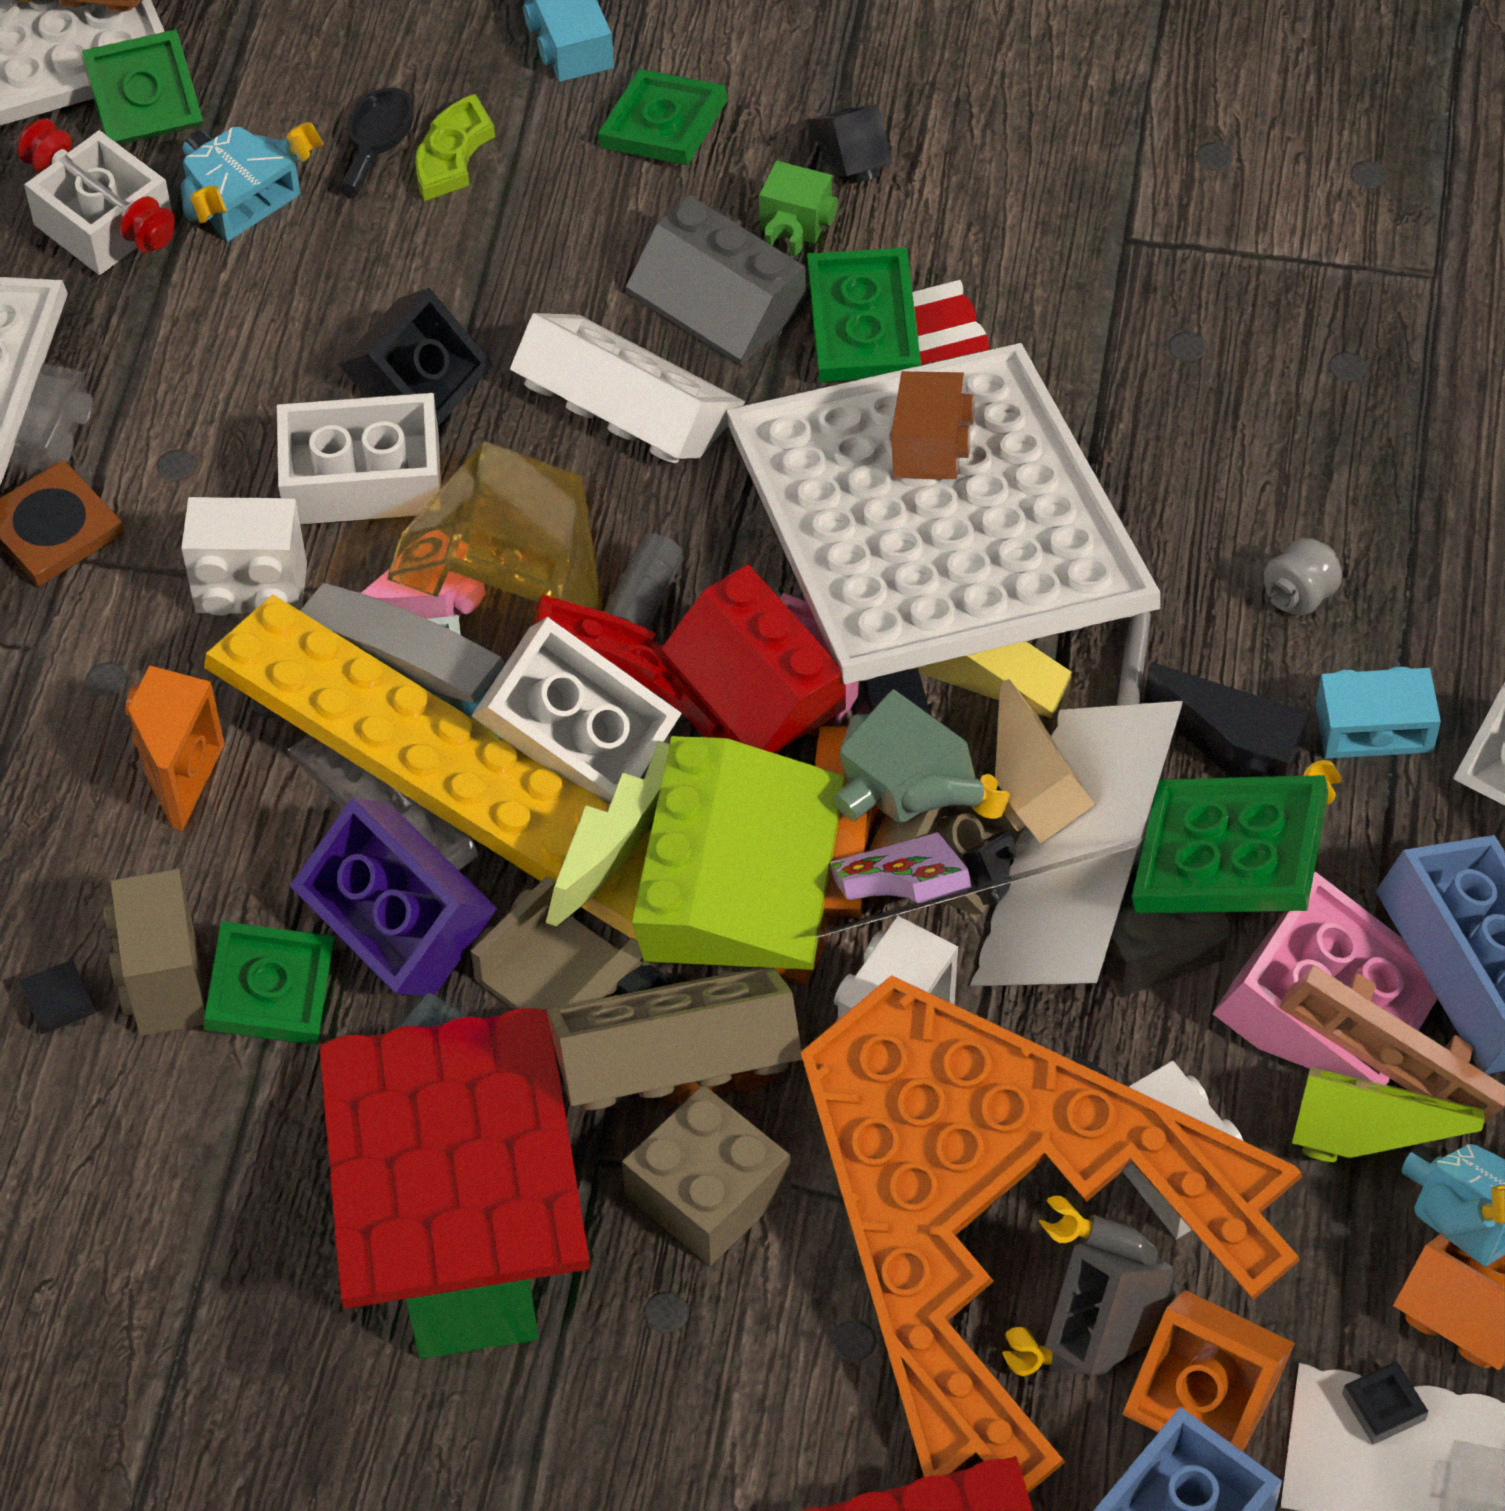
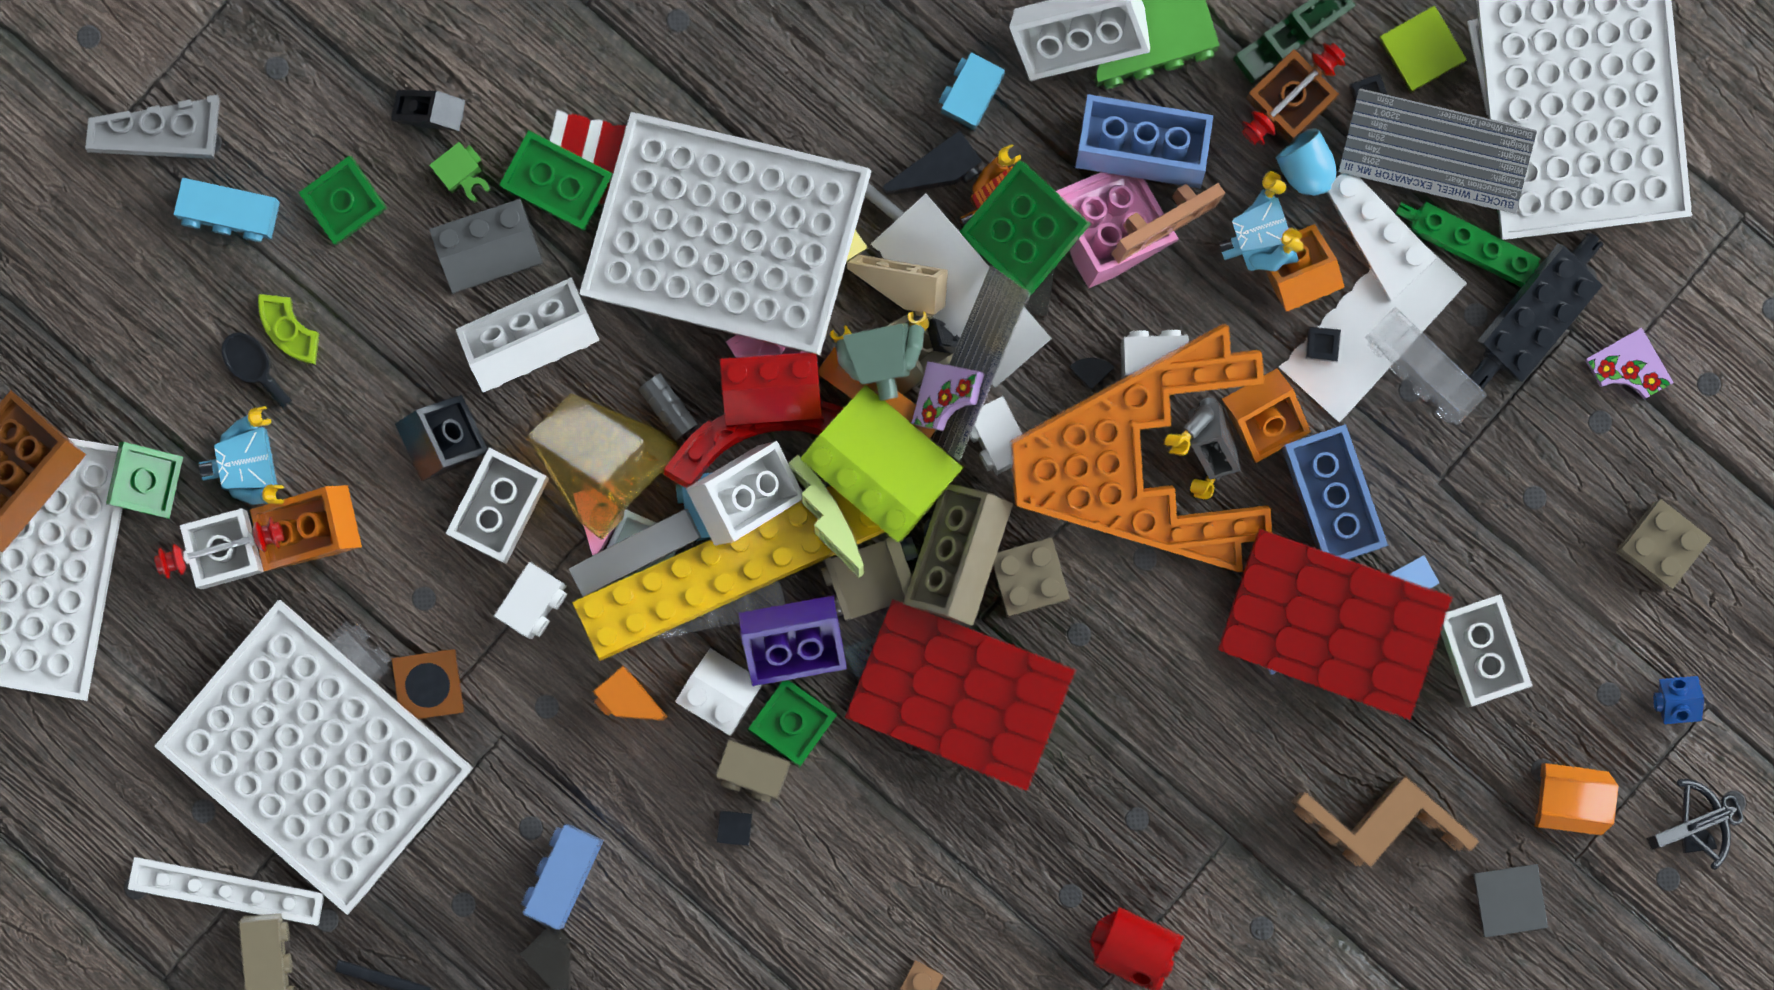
camera: 60 degrees left, 30 degrees up
dark orange brick [891,371,975,479] -> none
light grey piece [1264,538,1342,616] -> none
lime slope [1292,1066,1485,1162] -> none
none -> orange slope [250,485,362,571]
none -> white slope [675,648,762,736]

